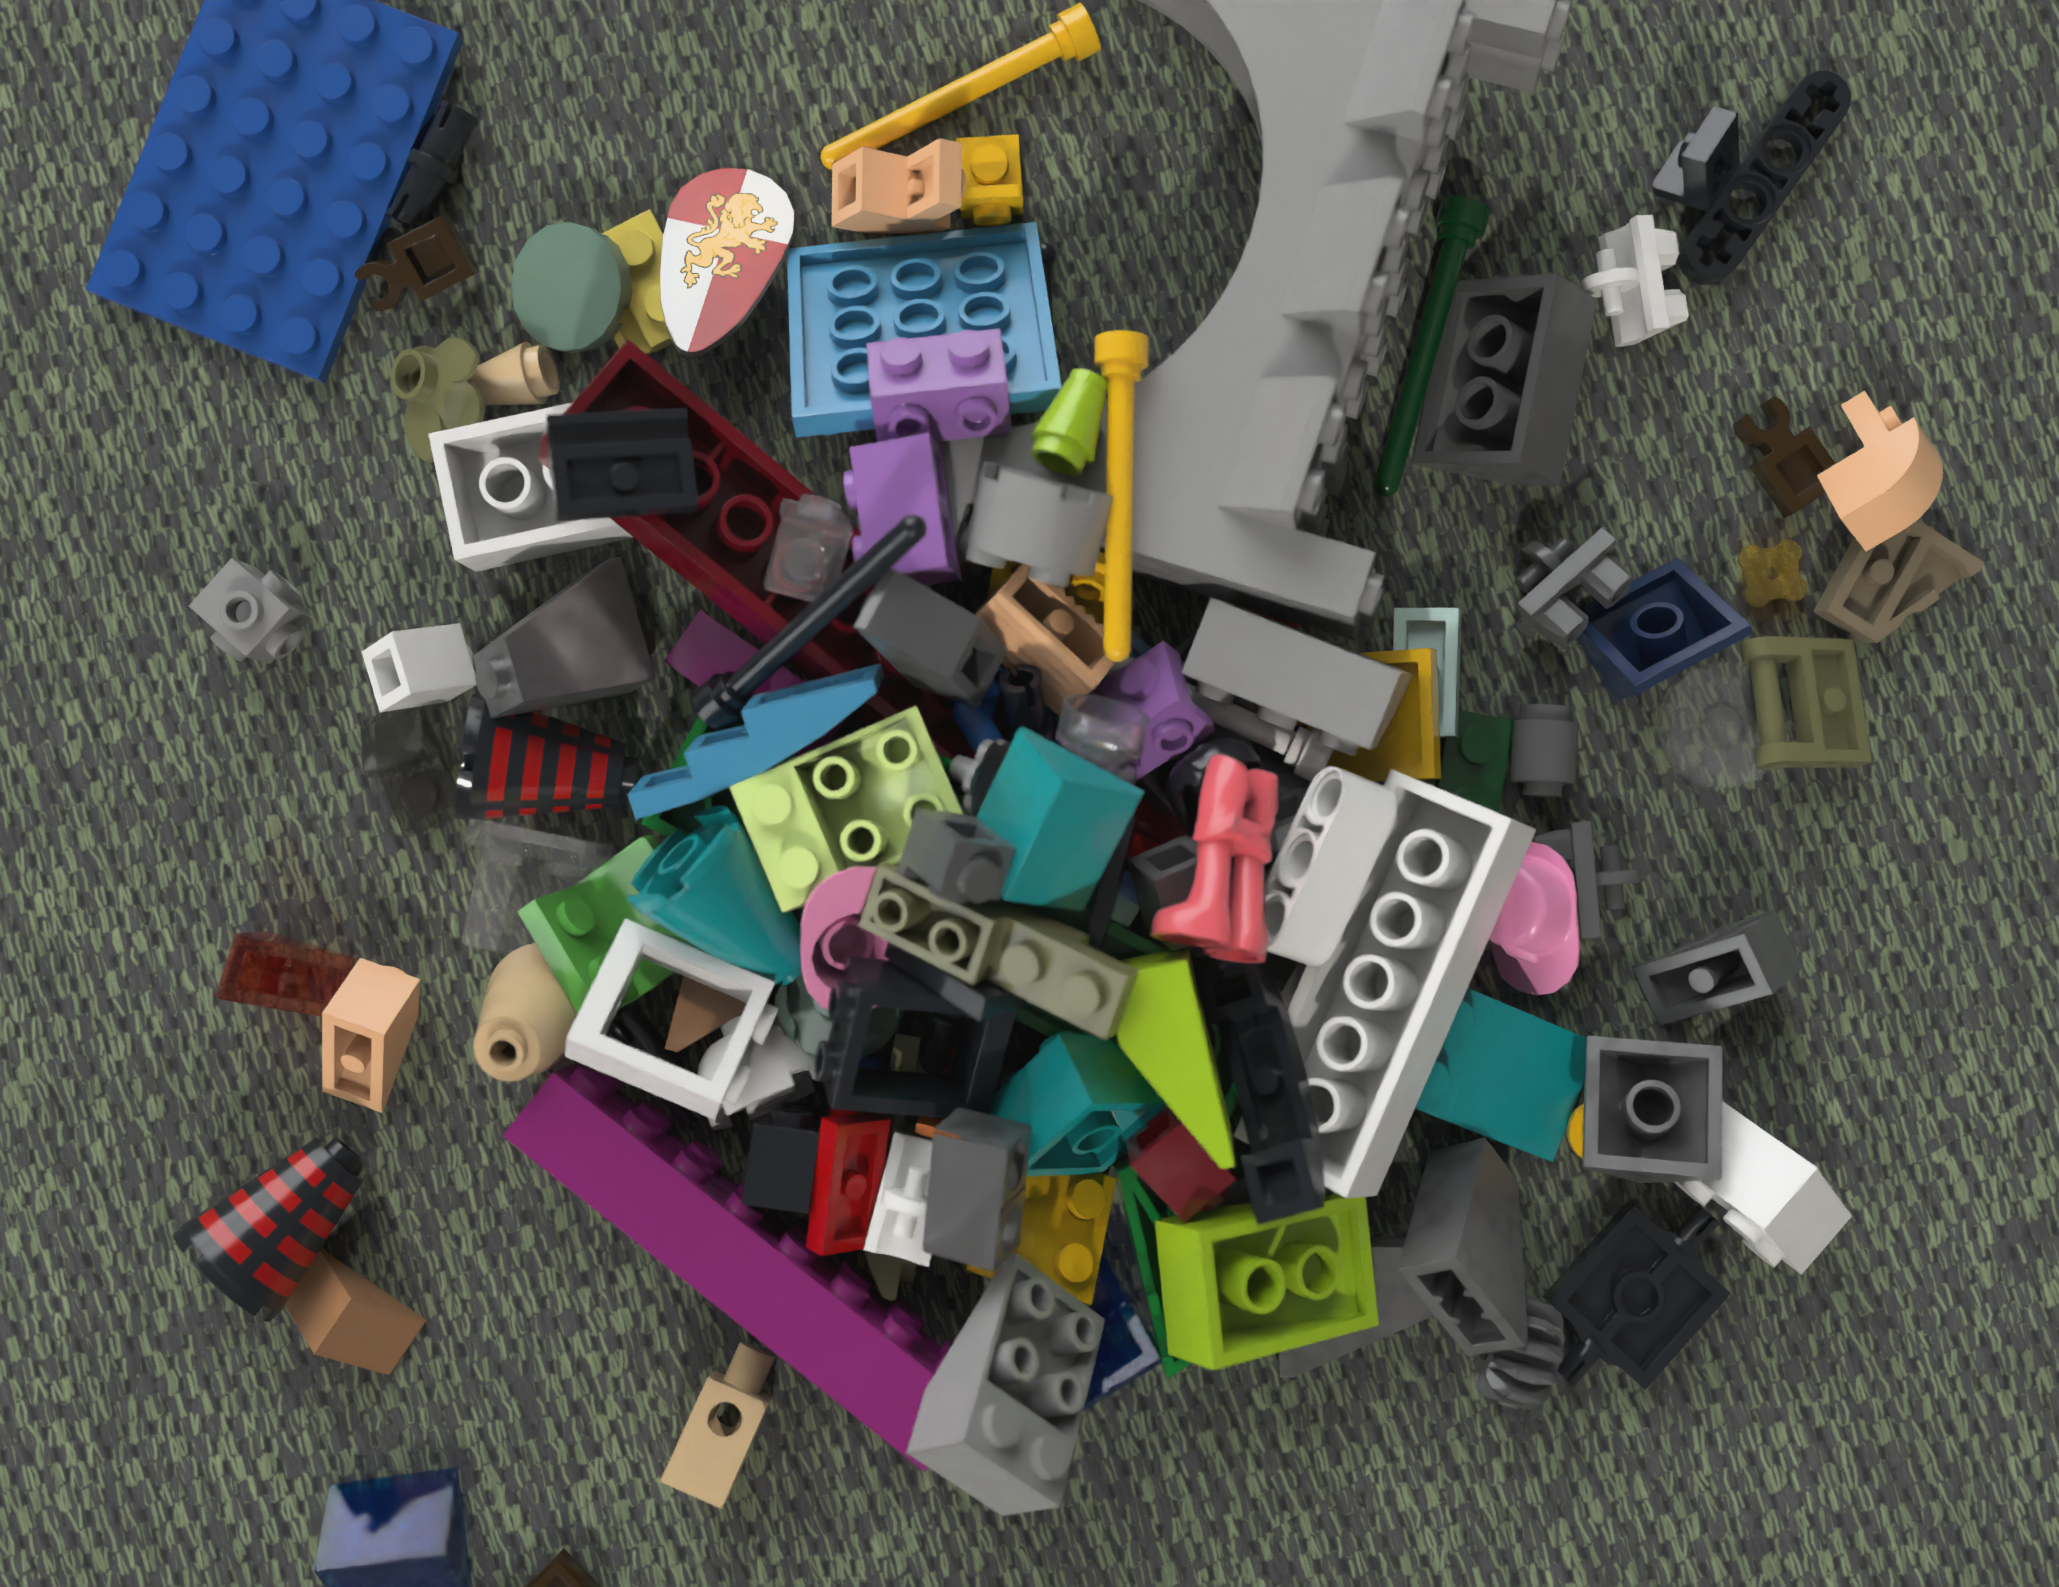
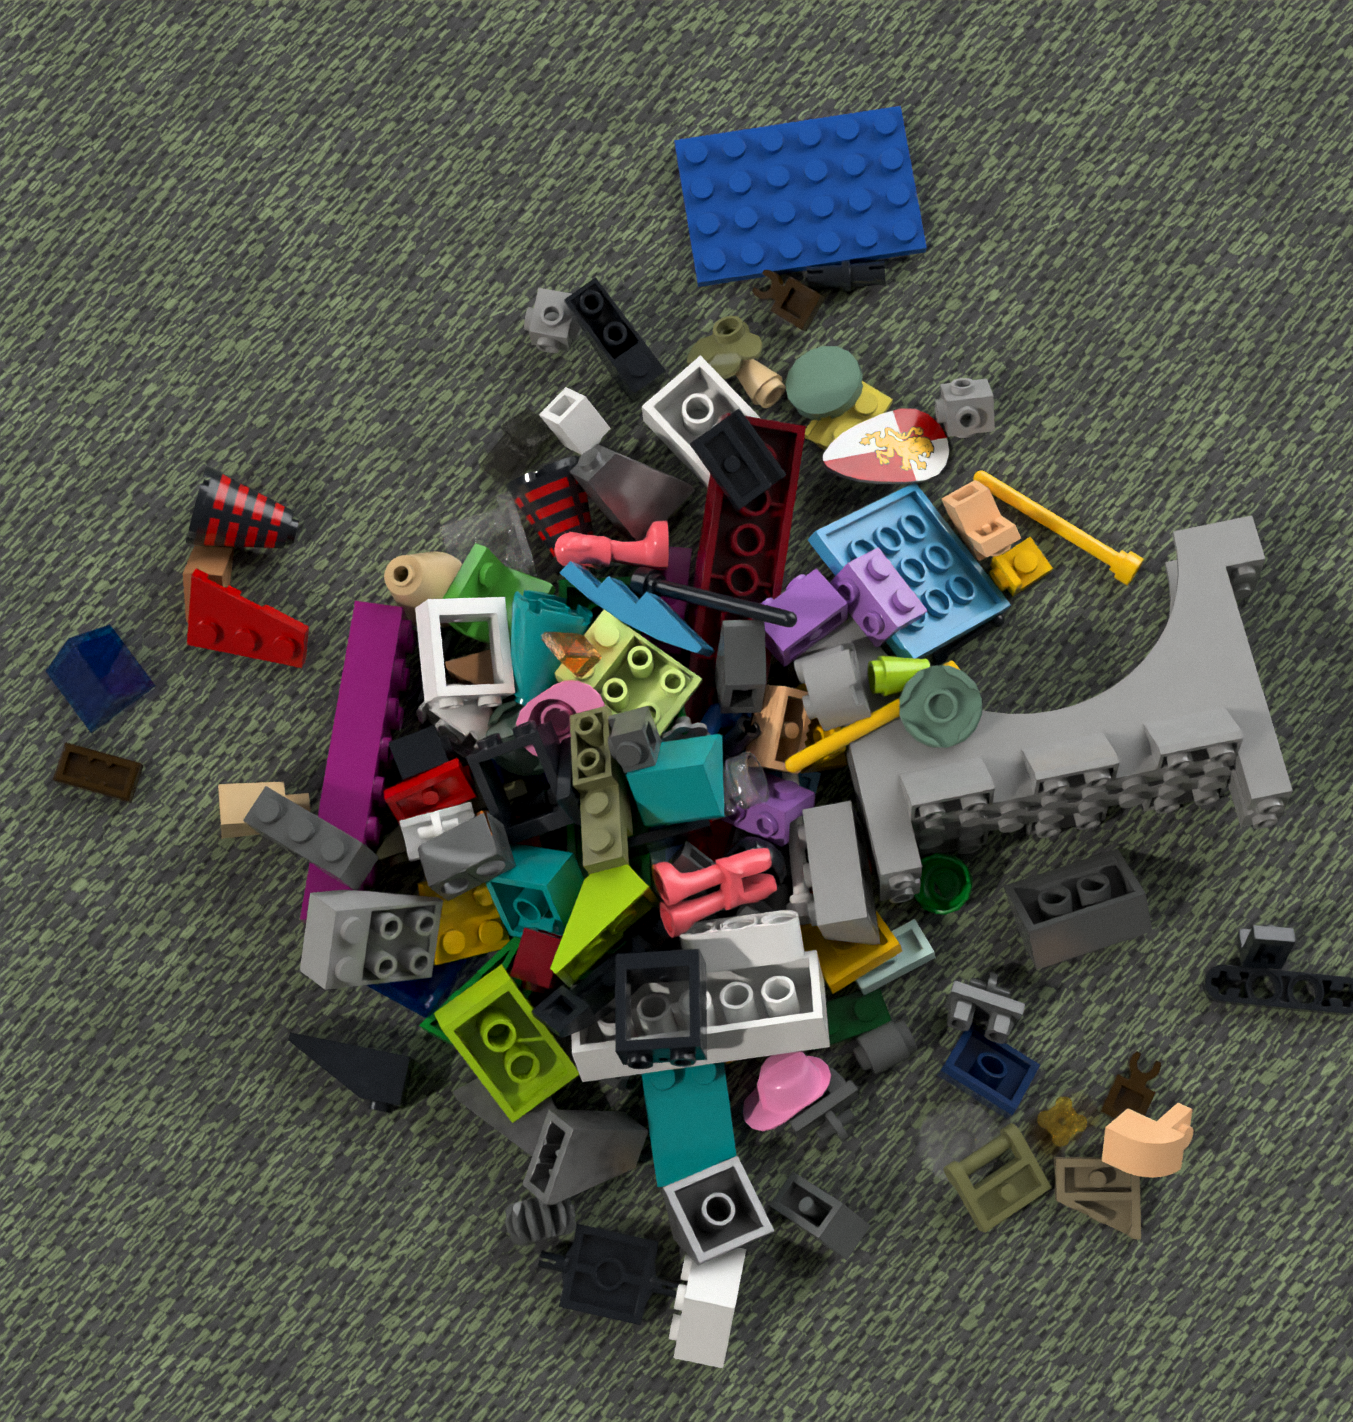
camera: 60 degrees right, 10 degrees down
clear red slope [215,931,359,1017] -> none
light nougat slope [322,958,420,1113] -> none
clear bracket [764,494,853,602] -> none
dark green piece [1374,196,1491,497] -> none
white hips [1581,215,1689,347] -> none
none -> red wing [187,568,309,668]
none -> dark grey arch [243,786,379,890]
none -> black slope [288,1032,415,1114]
none -> clear orange slope [541,632,602,678]
none -> coral piece [554,520,669,571]
none -> black slope [564,277,666,403]
none -> black window [615,949,707,1069]
none -> sand green tile [899,665,982,748]
none -> green hair [914,852,973,915]
none -> light grey brick [935,378,995,438]

